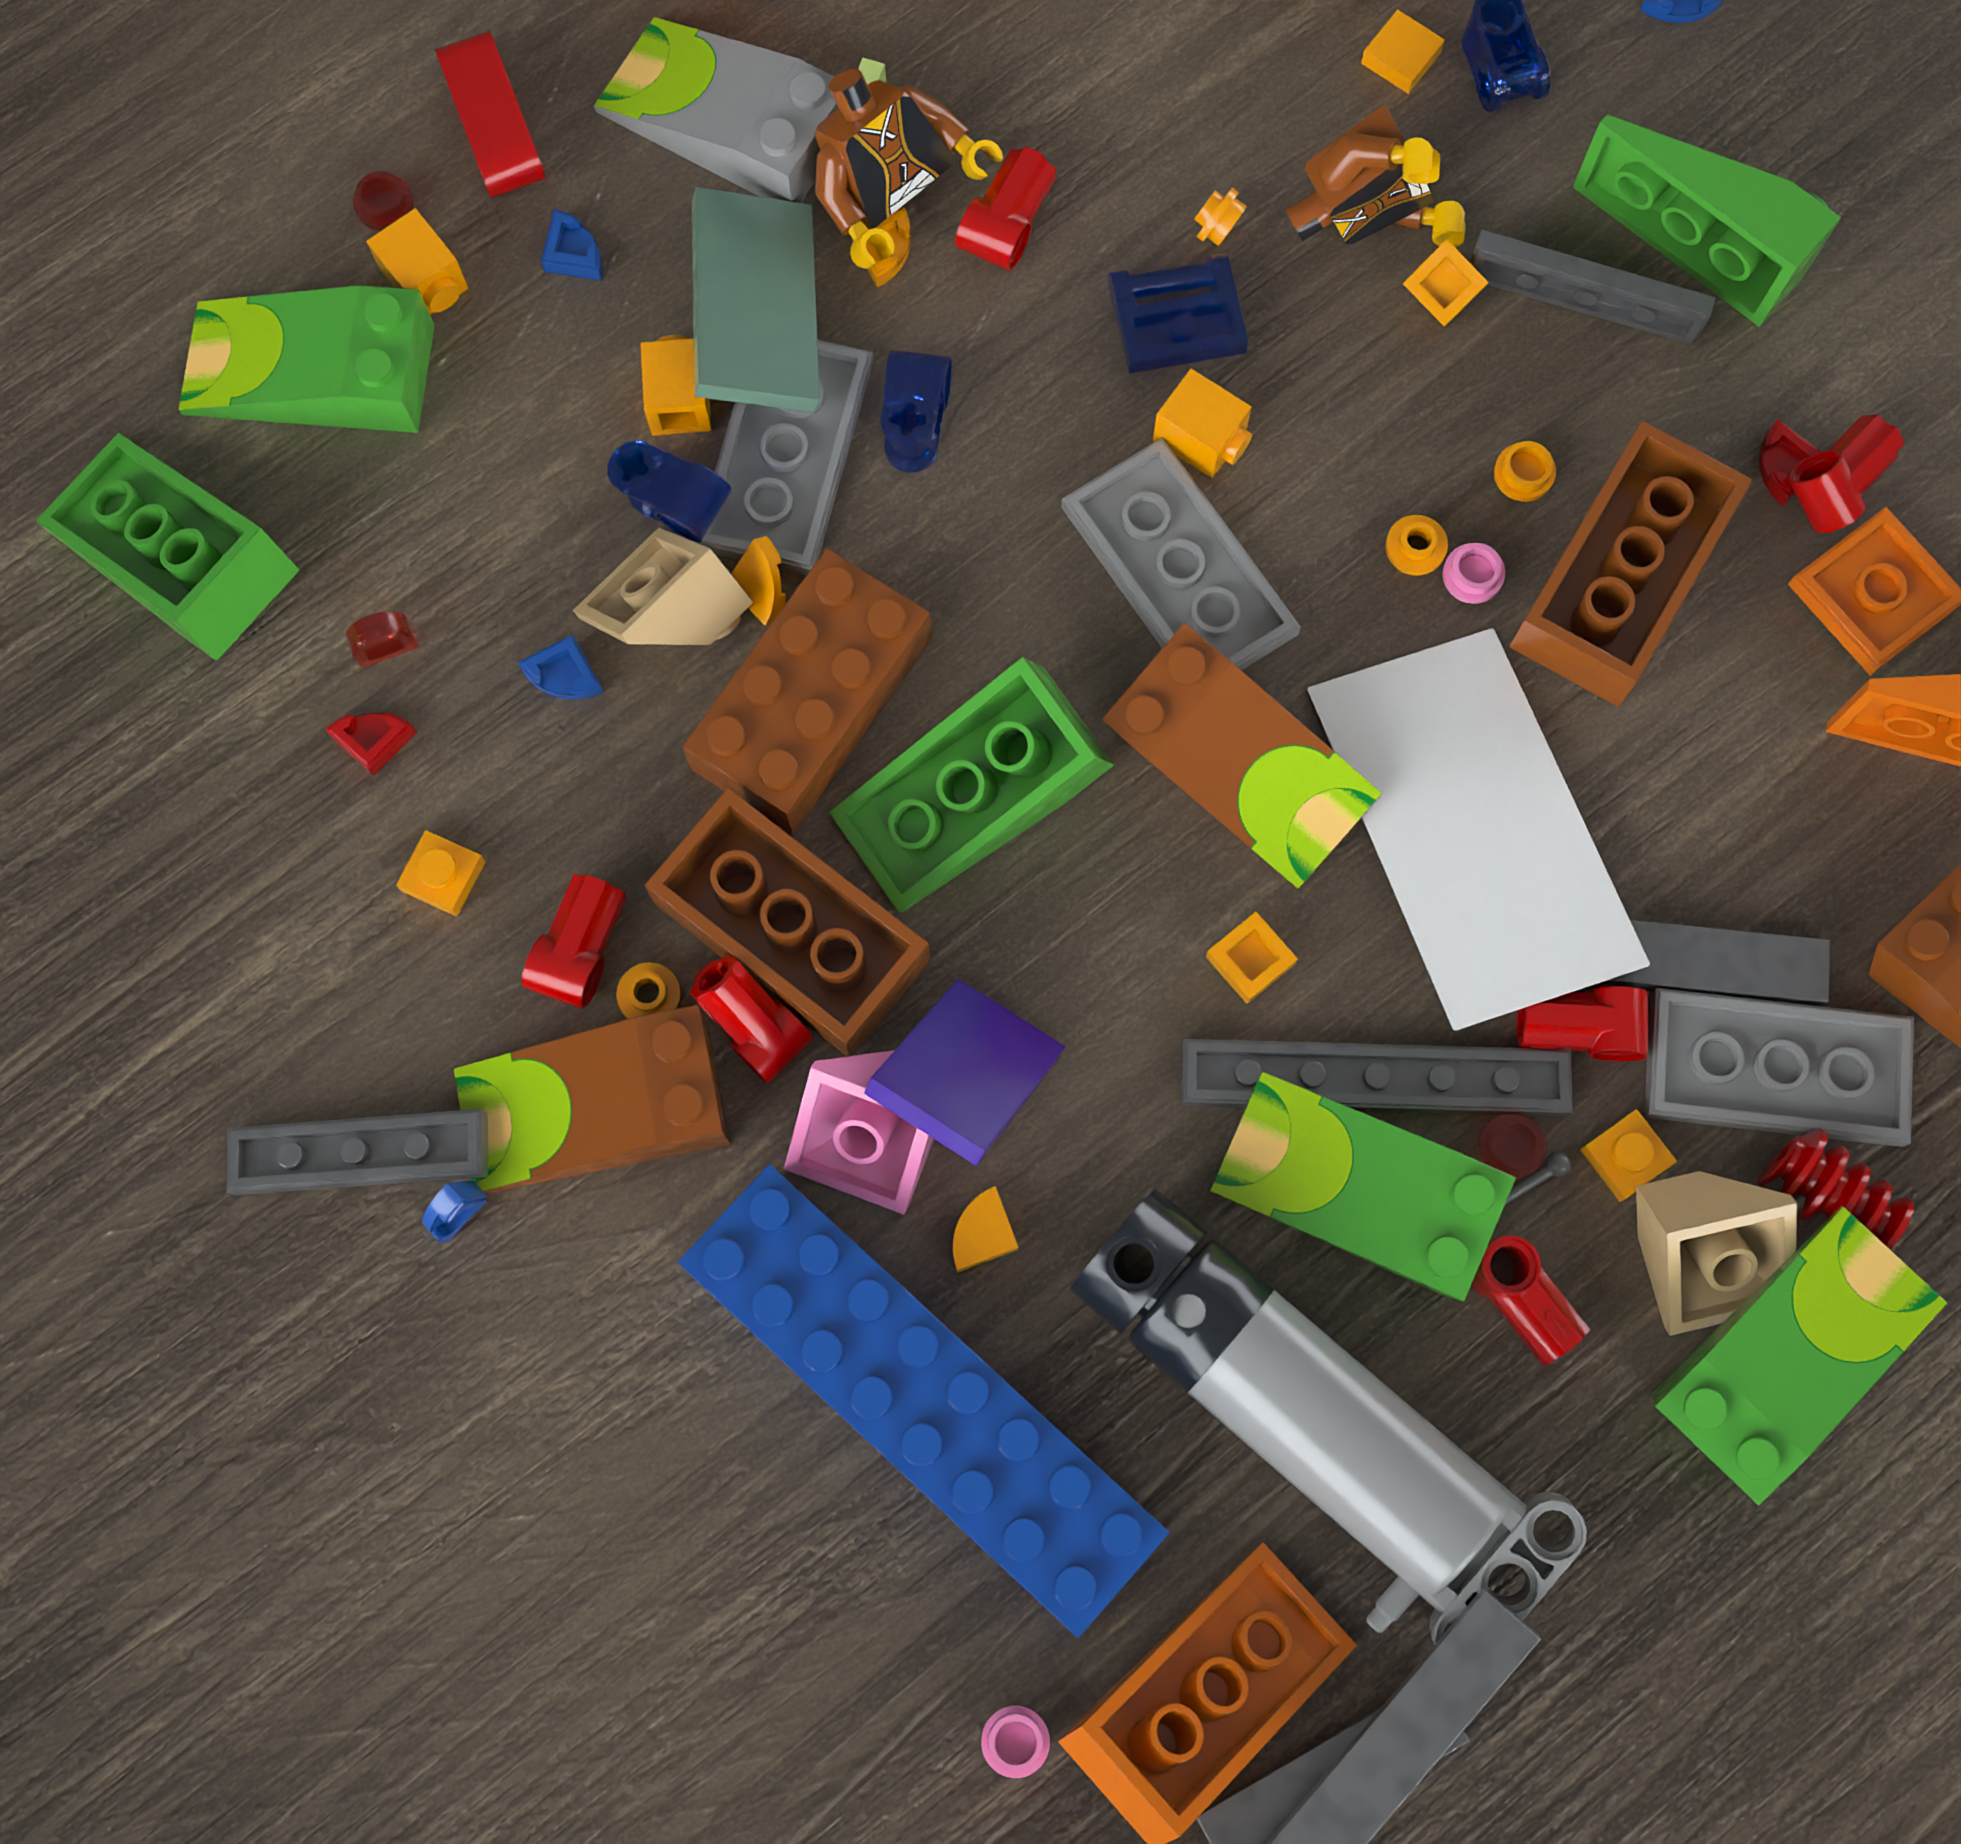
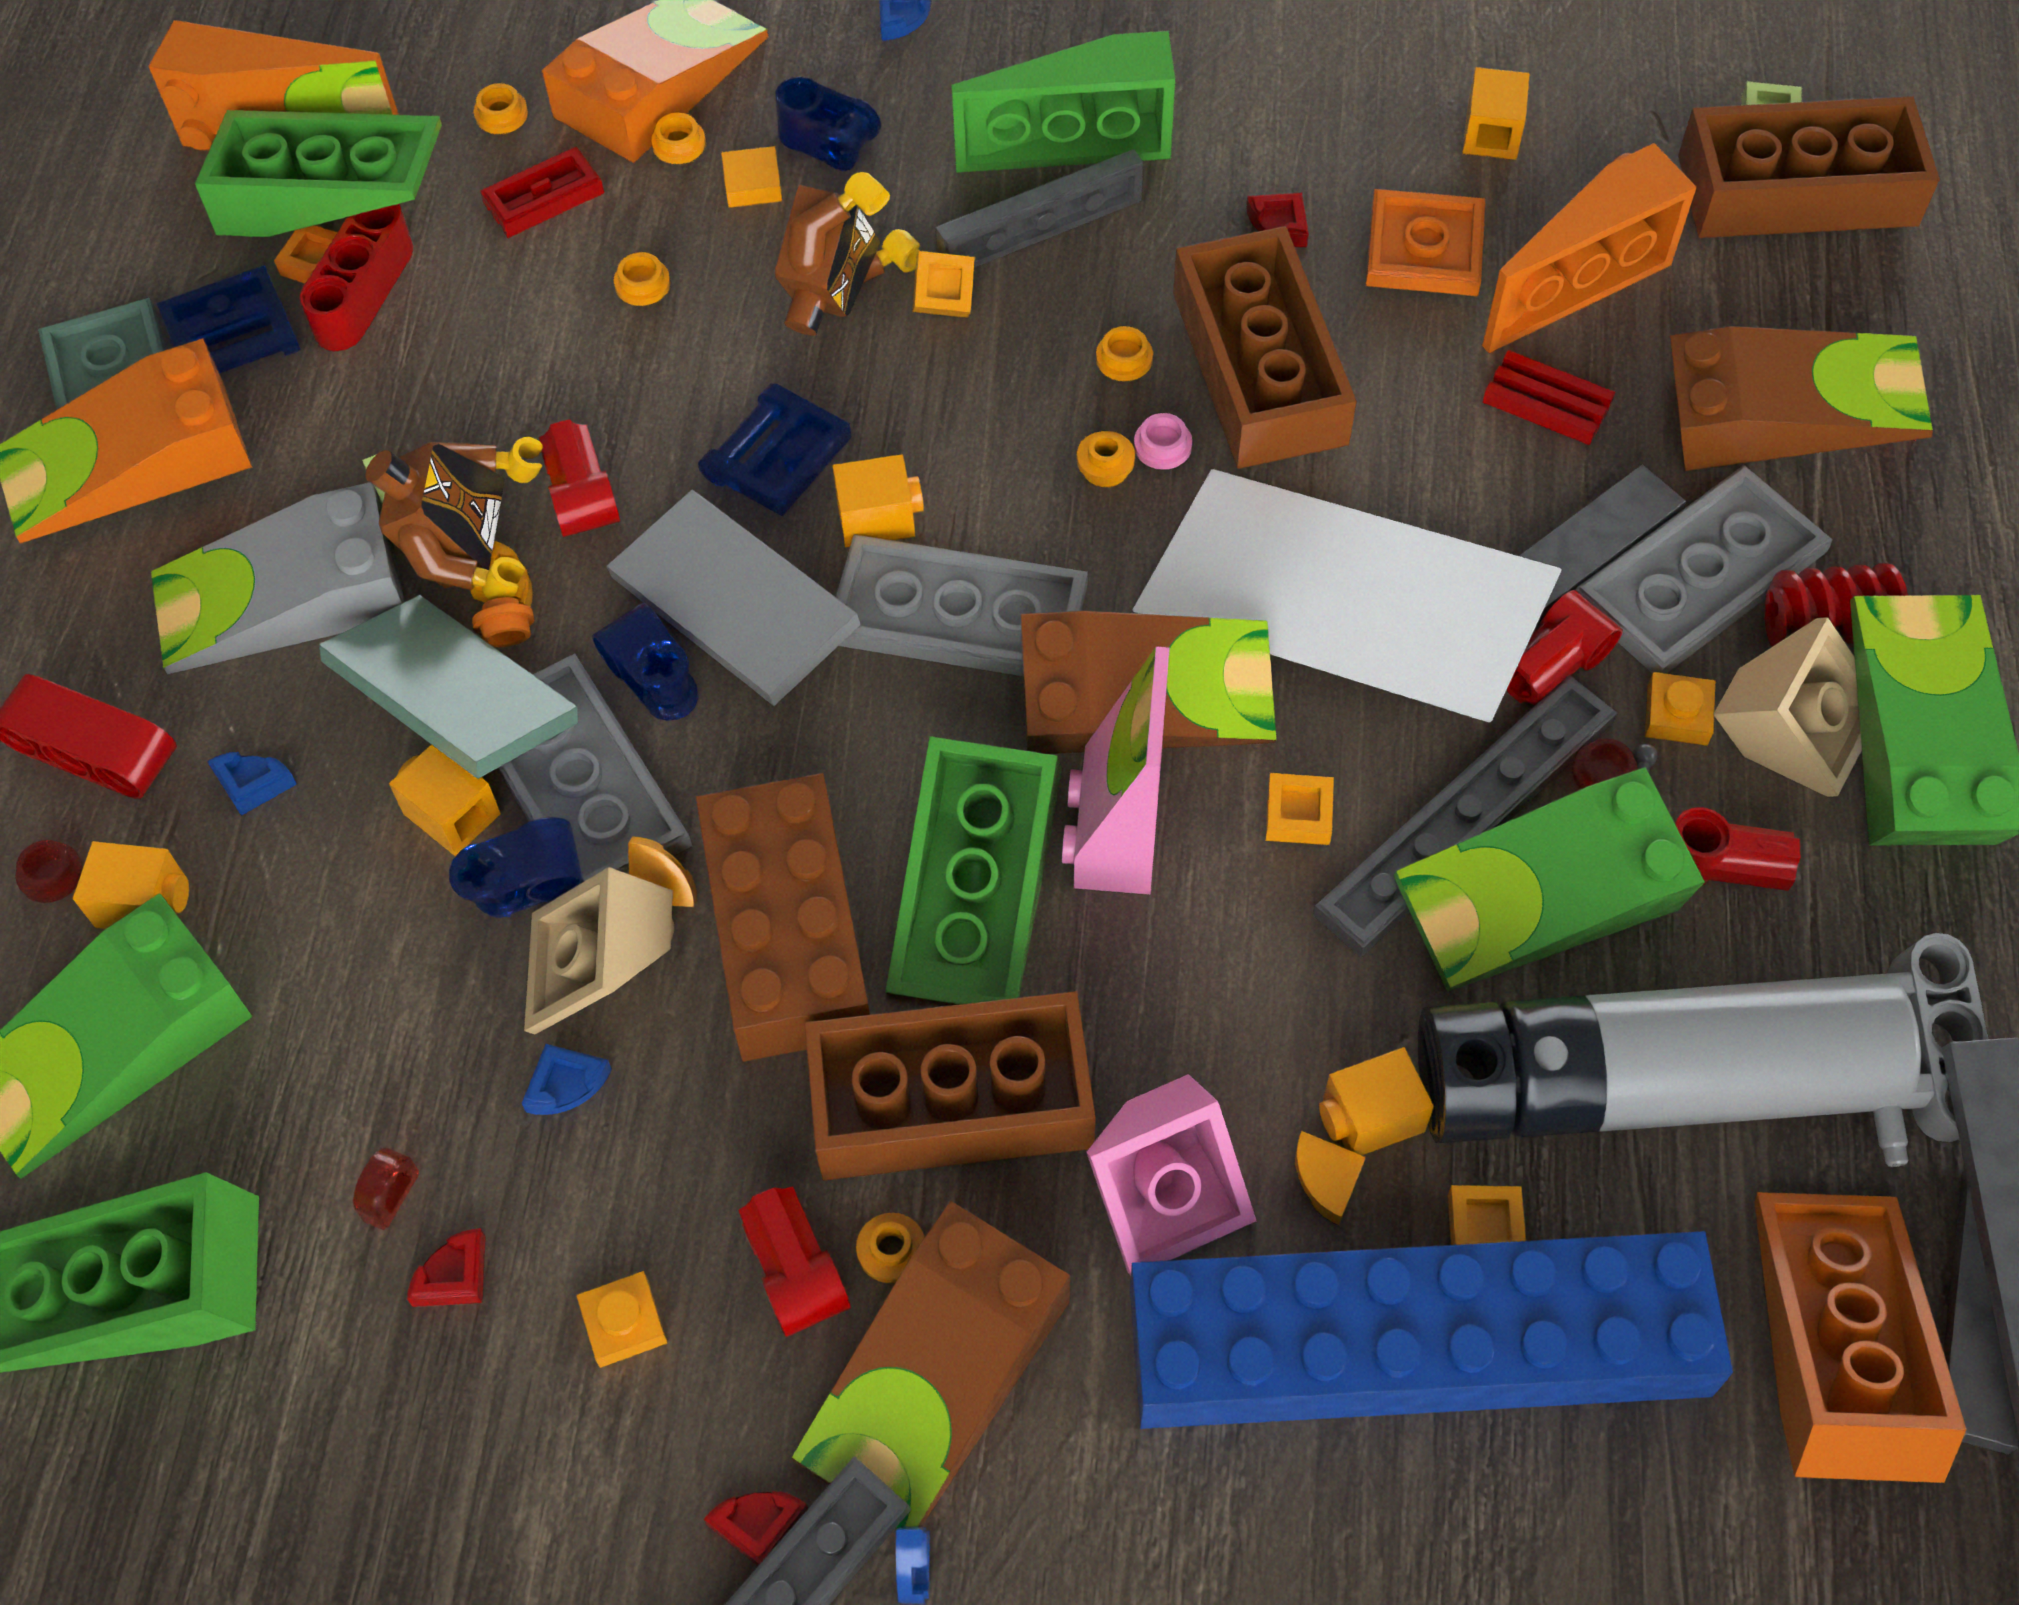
camera: 45 degrees left, 15 degrees down
red piece [689,954,814,1084] -> none
dark purple tile [864,979,1066,1166] -> none
bright pink plate [981,1705,1050,1778] -> none
light orange plate [1194,187,1247,246] -> none
red piece [1788,415,1904,533] -> none
none -> orange plate [472,597,535,647]
none -> light grey tile [607,489,861,706]
none -> light orange plate [614,252,671,306]
none -> red tile [703,1491,809,1566]
none -> bright pink slope [1062,647,1170,895]
none -> light orange brick [1319,1047,1434,1155]
none -> light orange plate [1448,1185,1526,1245]
none -> red tile [1482,350,1616,446]

